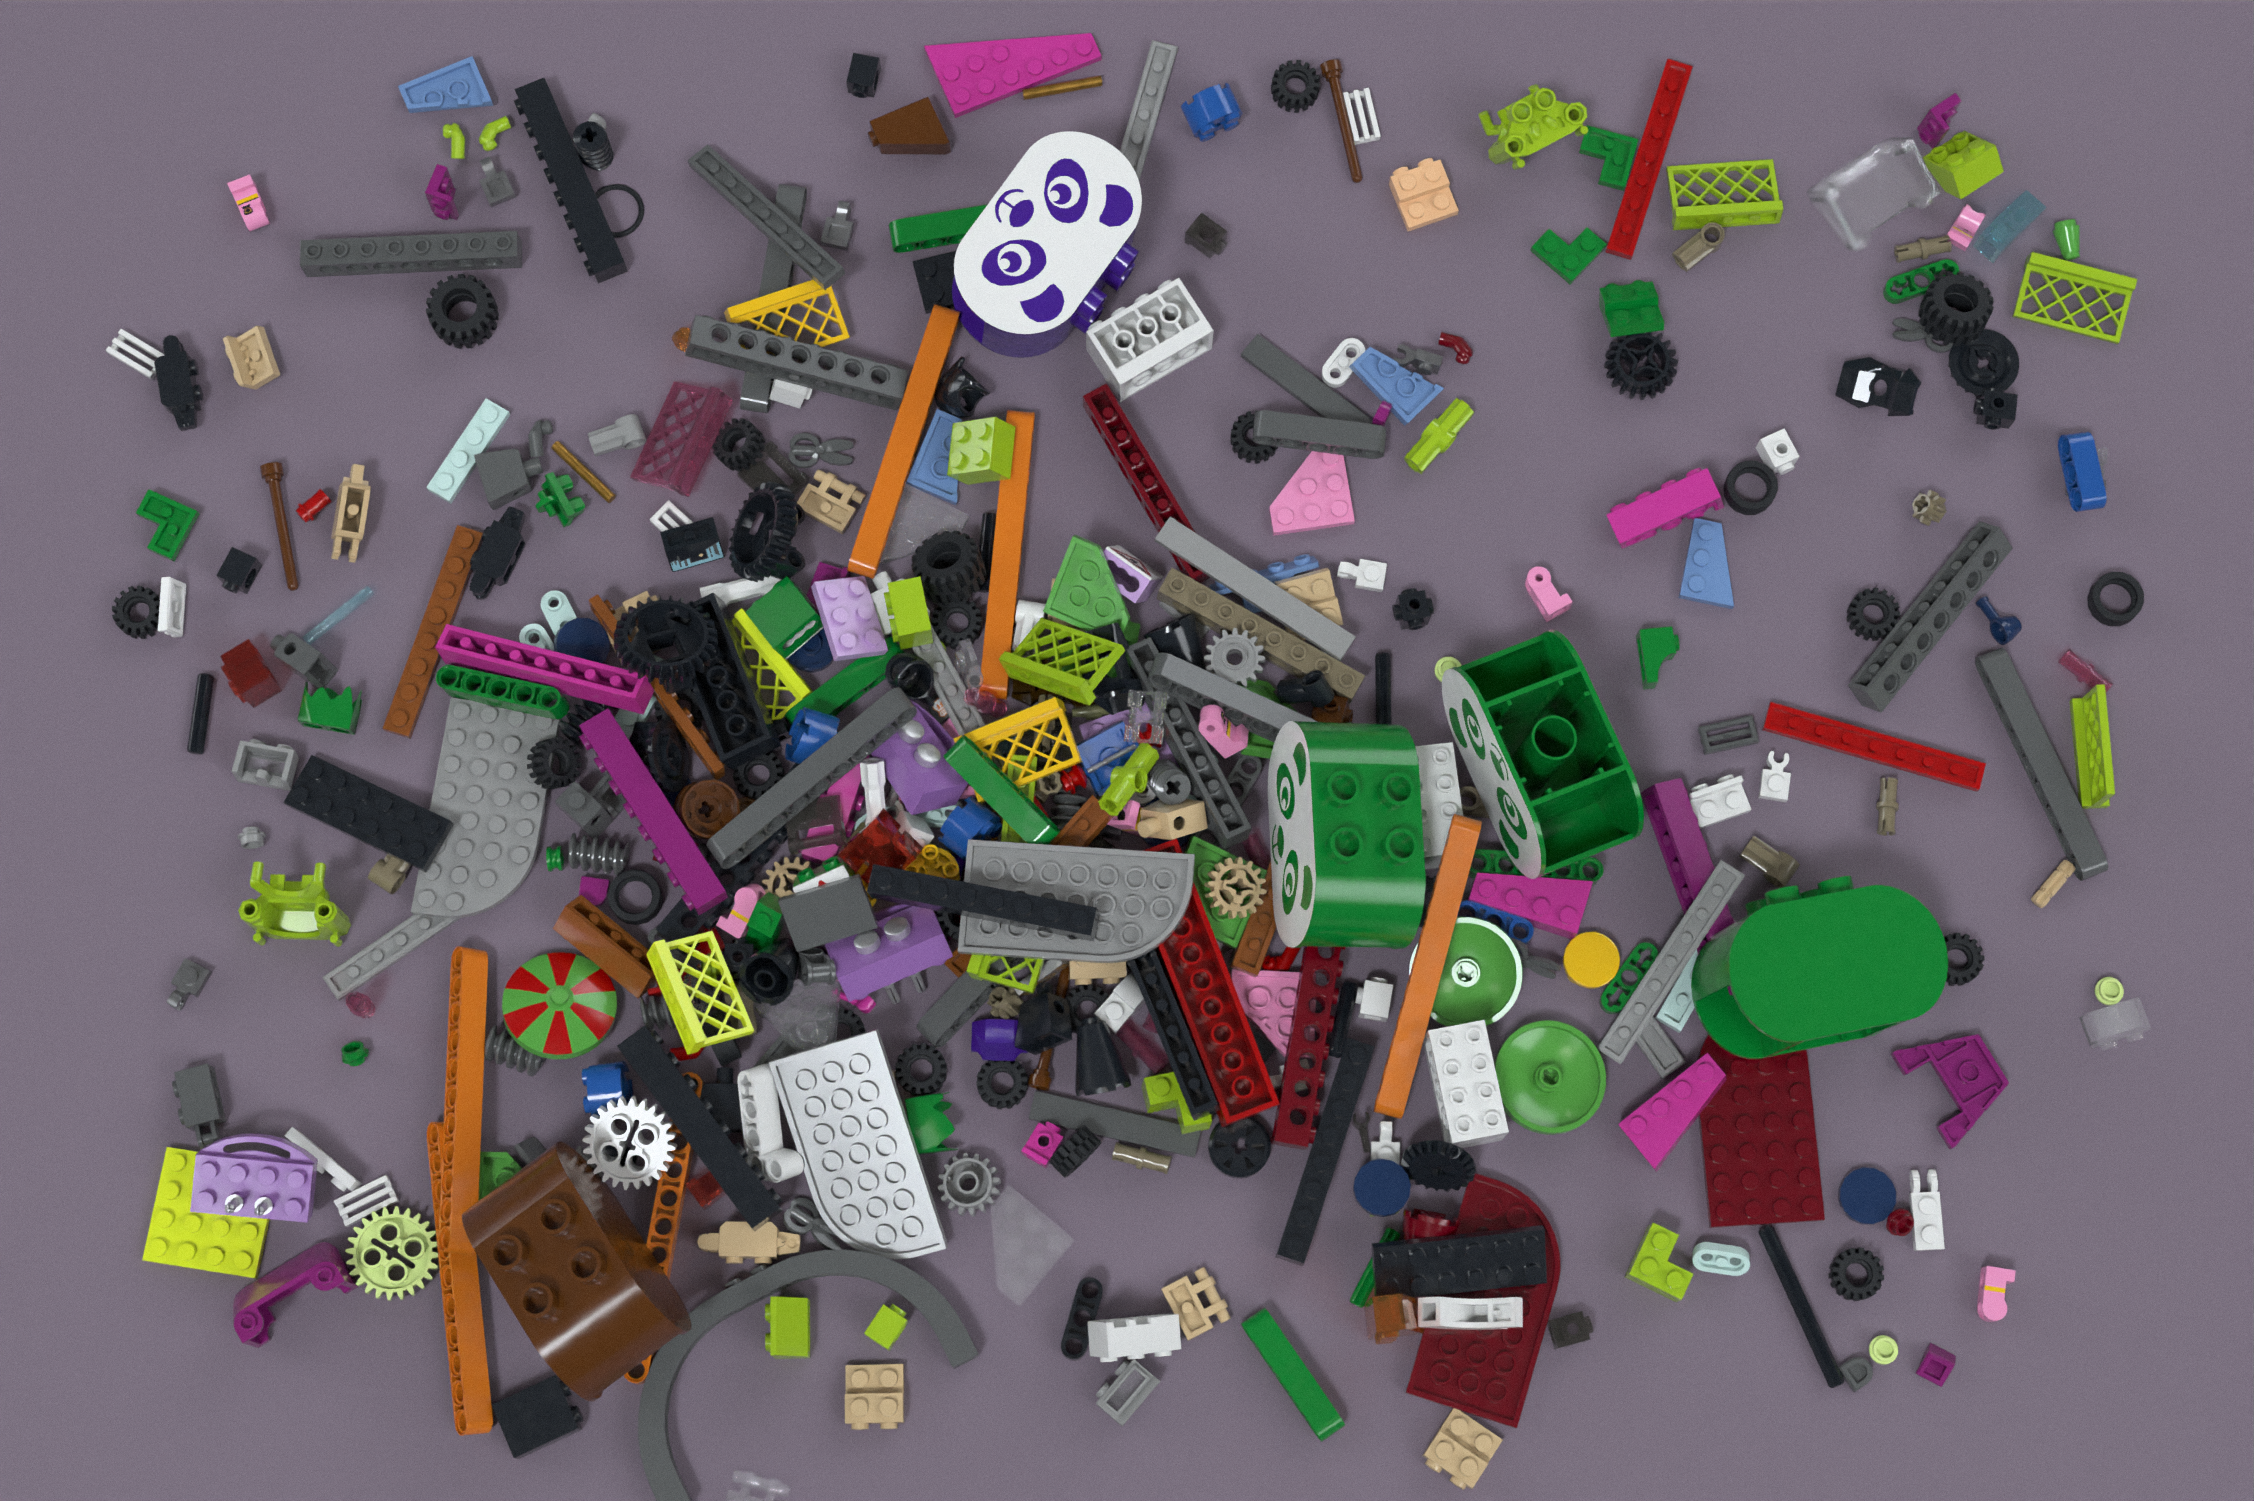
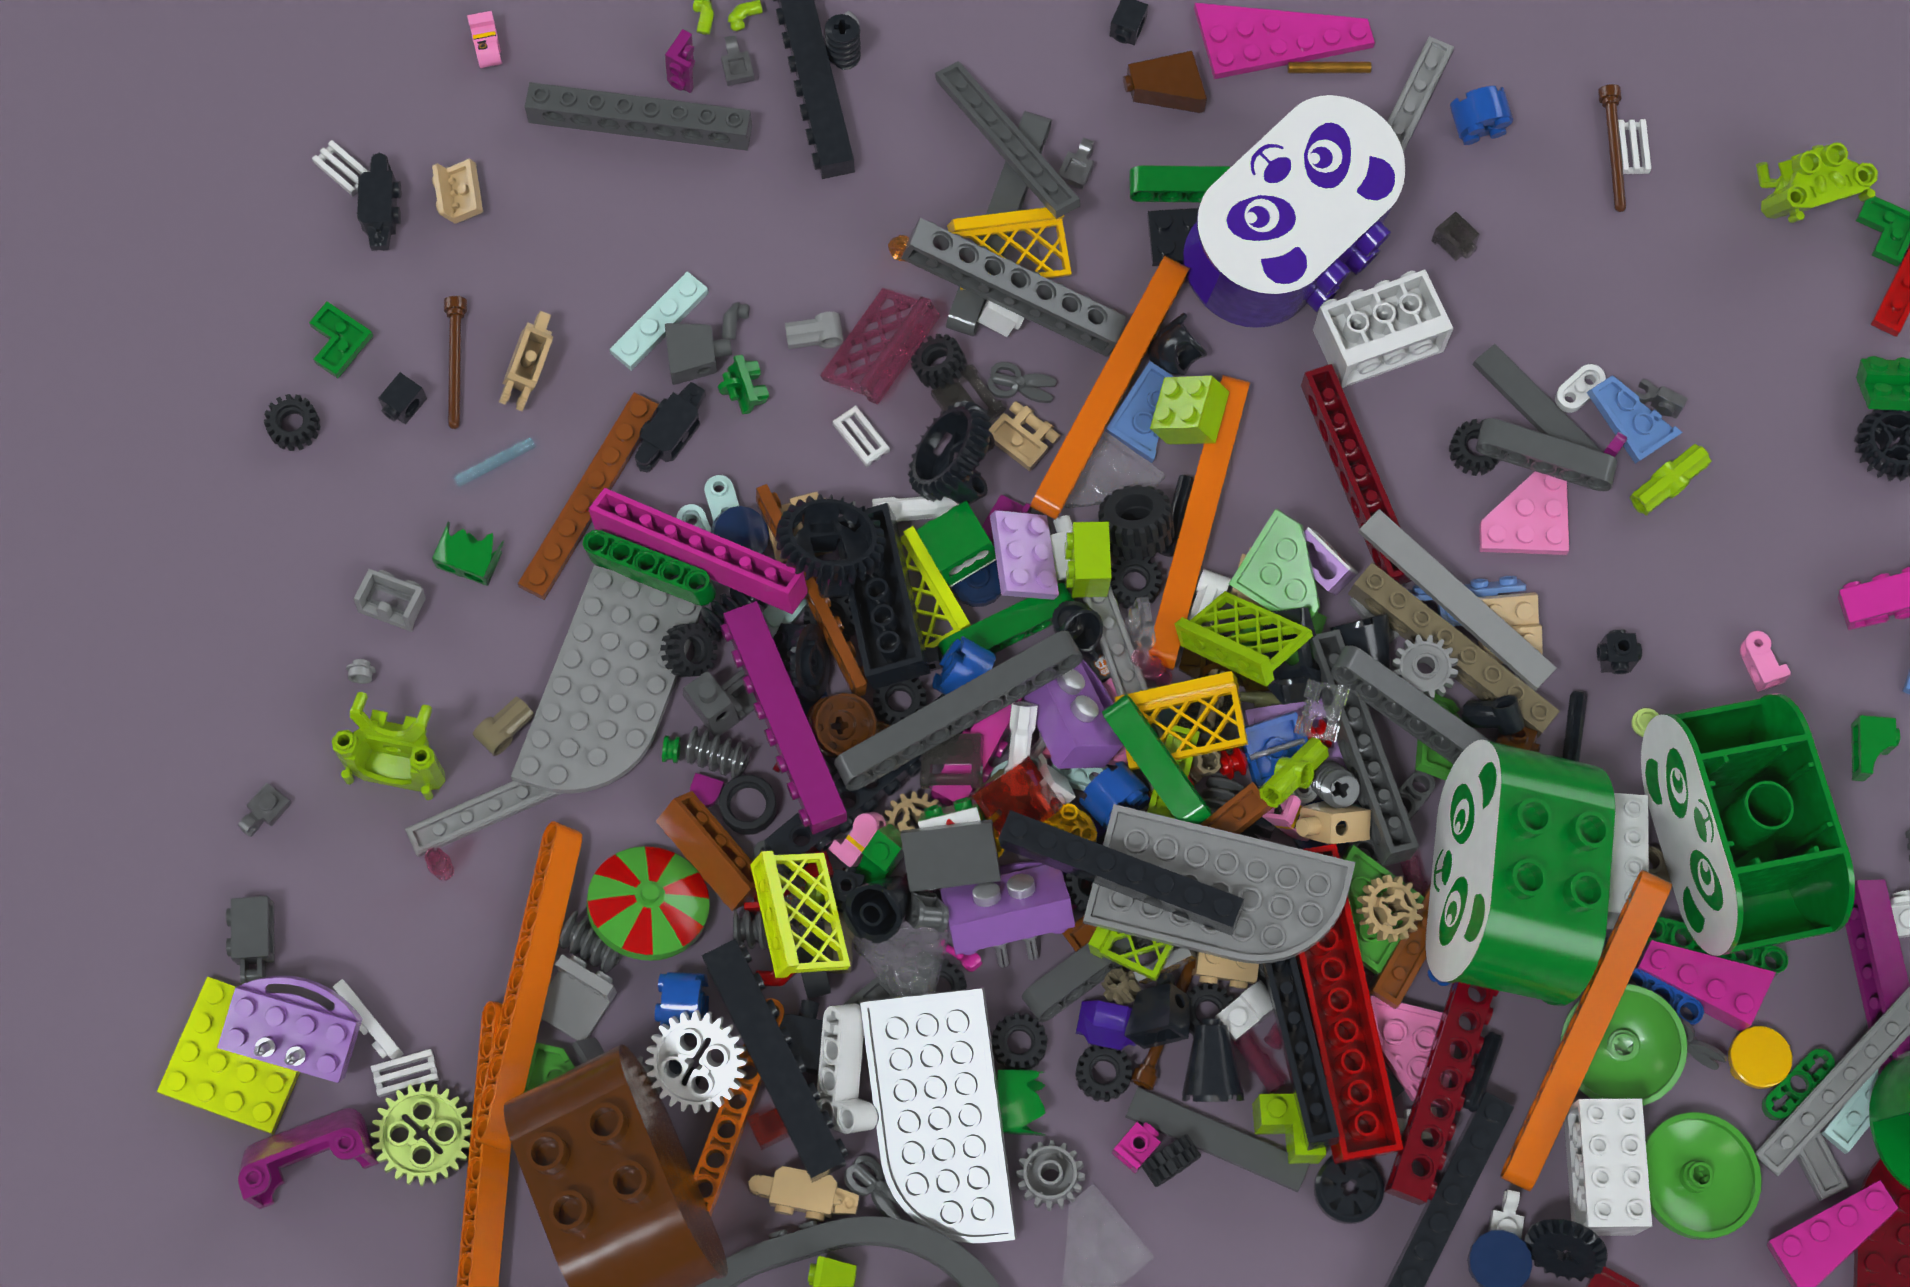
camera: 10 degrees right, 5 degrees down
white tile [158,577,186,638] -> none
black axle [187,673,214,755] -> none
clear red brick [220,639,282,708] -> none
dark grey torso [270,633,339,689] -> none
black plate [283,755,454,873] -> none
red pin [295,489,332,523] -> none
green plate [341,1041,369,1066] -> none
black tyre [426,274,499,349] -> none
pearl gold bar [551,441,616,503] -> none
black tyre [595,184,644,238] -> none
black panel [660,517,725,572] -> none
dark tan pin [1112,1142,1172,1174] -> none
bright pink leg [1199,705,1249,759] -> none
red arm [1262,946,1300,972] -> none
black tyre [1271,60,1320,113] -> none
white plate [1337,559,1387,592] -> none
clear smoke hand [1353,1111,1371,1153] -> none
white brick [1355,977,1393,1022] -> none
light nougat plate [1389,158,1459,232] -> none
dark red arm [1438,332,1473,364] -> none
green plate [1530,227,1607,285] -> none
none -> light grey bracket [541,955,617,1041]

